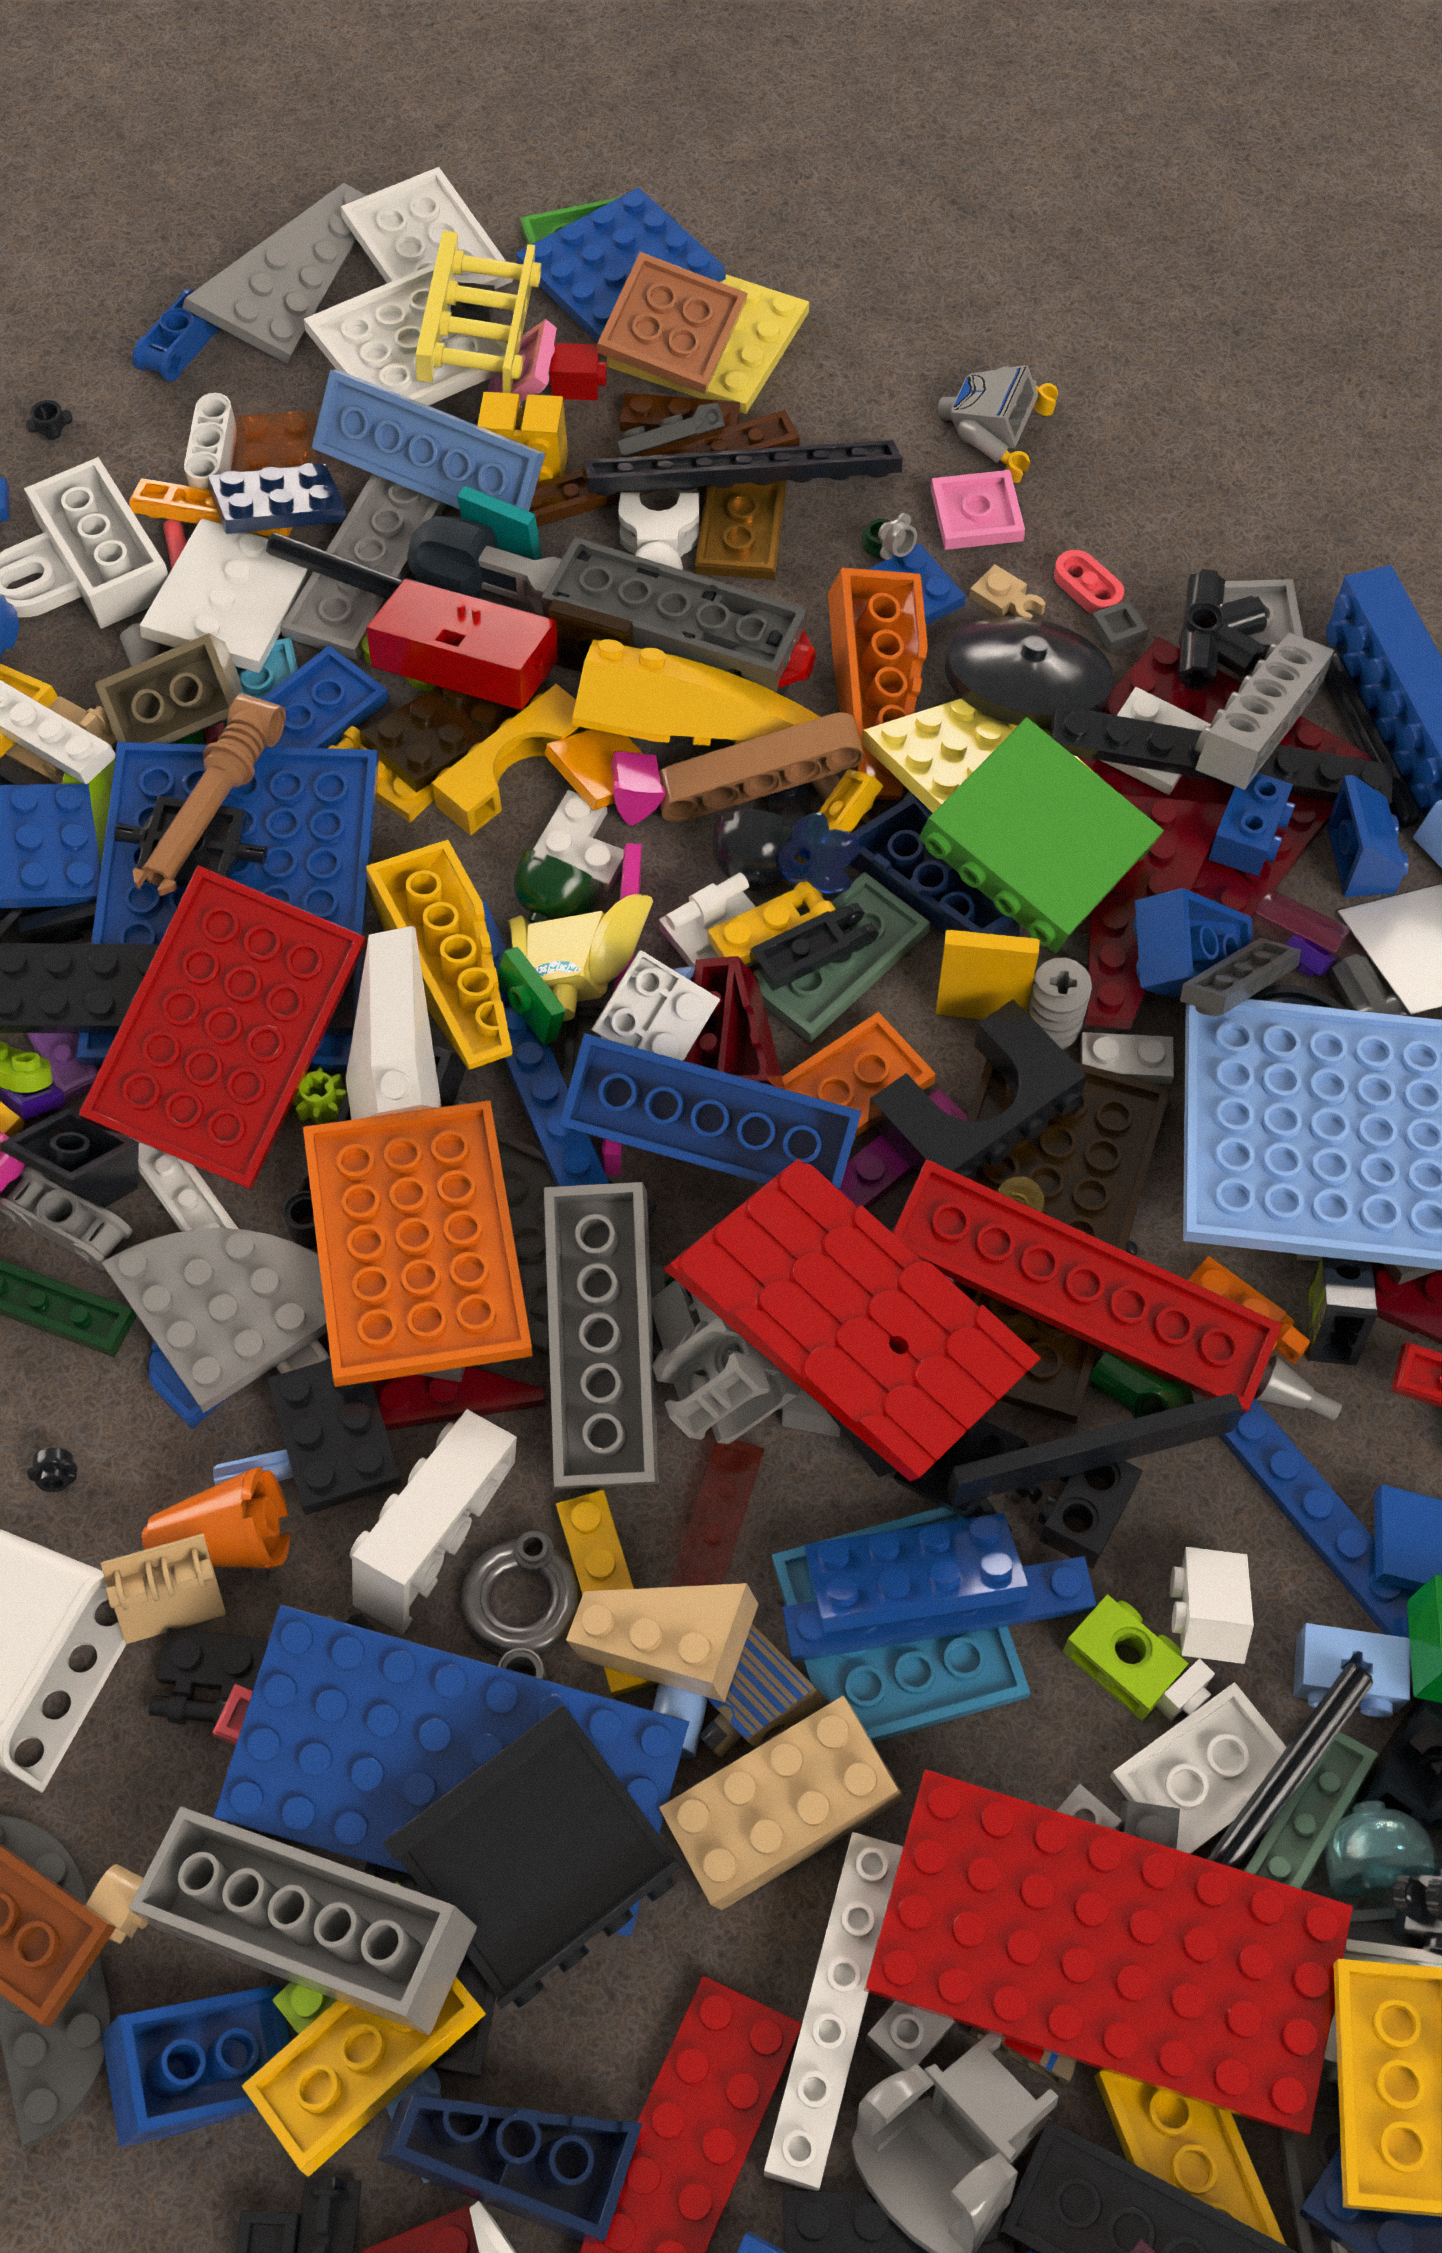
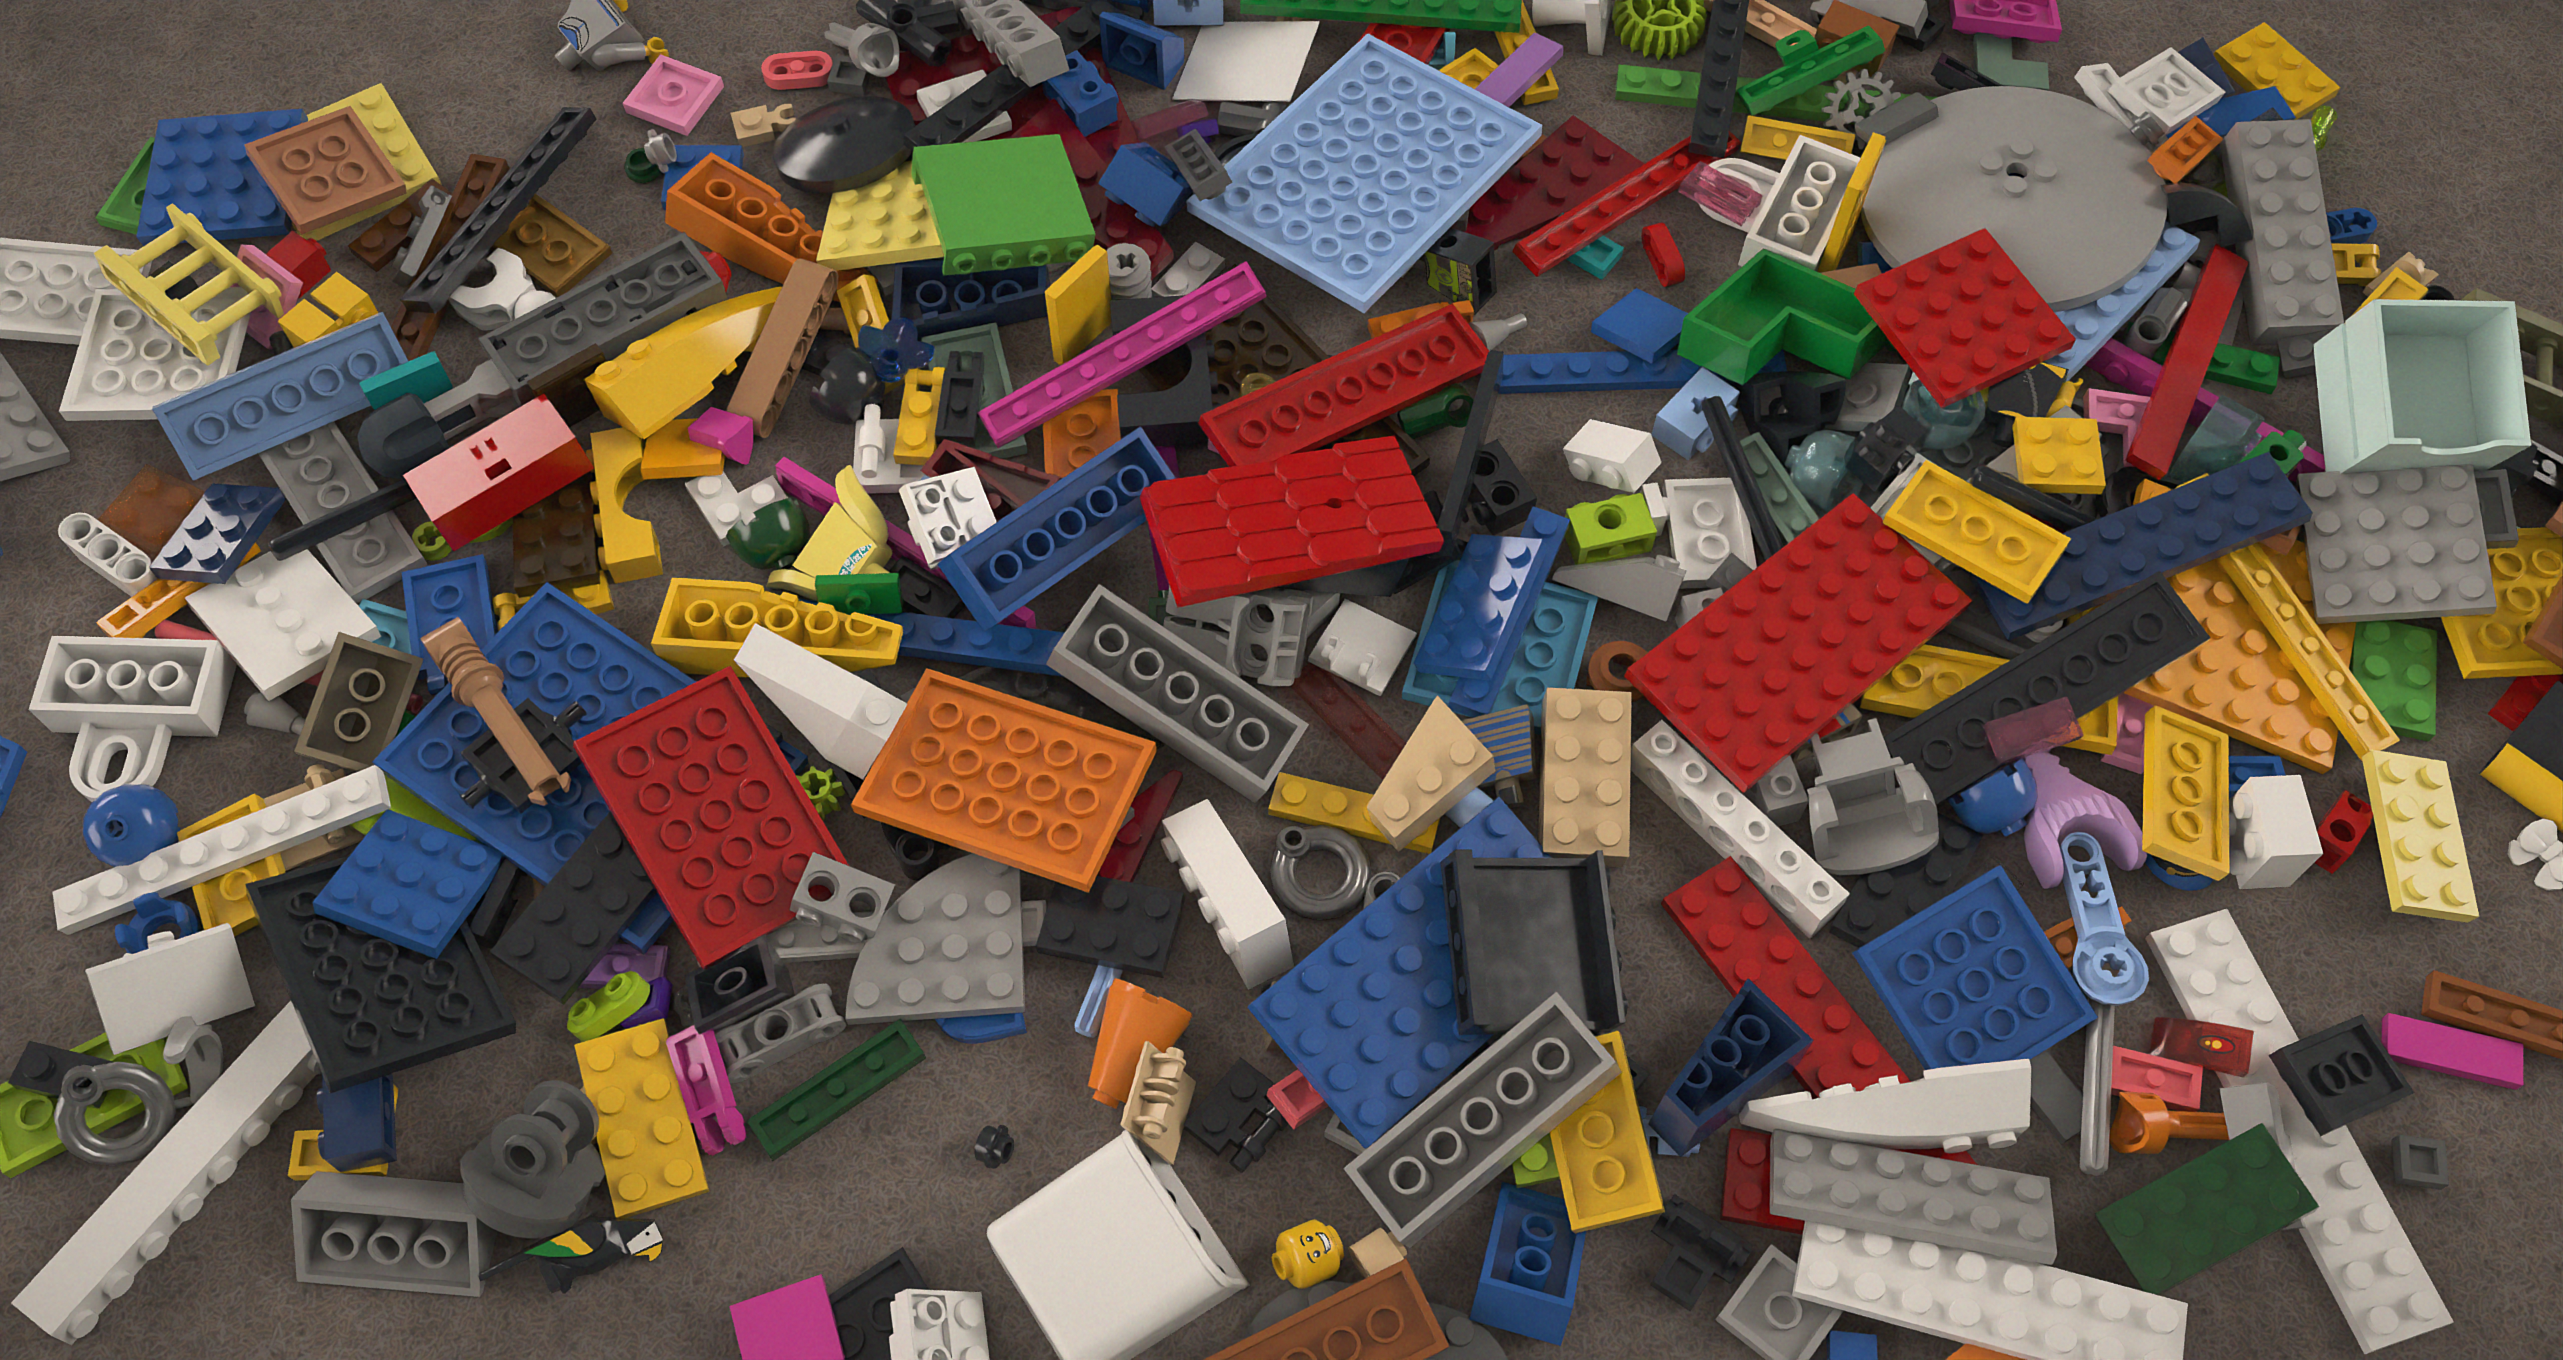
camera: 60 degrees left, 0 degrees up
none -> light grey brick [790,852,895,943]
none -> light grey piece [825,22,899,77]
none -> dark pink tile [978,261,1266,448]
none -> yellow head [1272,1219,1344,1289]
none -> white plate [1308,599,1417,696]
none -> light grey slope [1552,555,1686,621]
none -> dark orange piece [1586,641,1648,703]

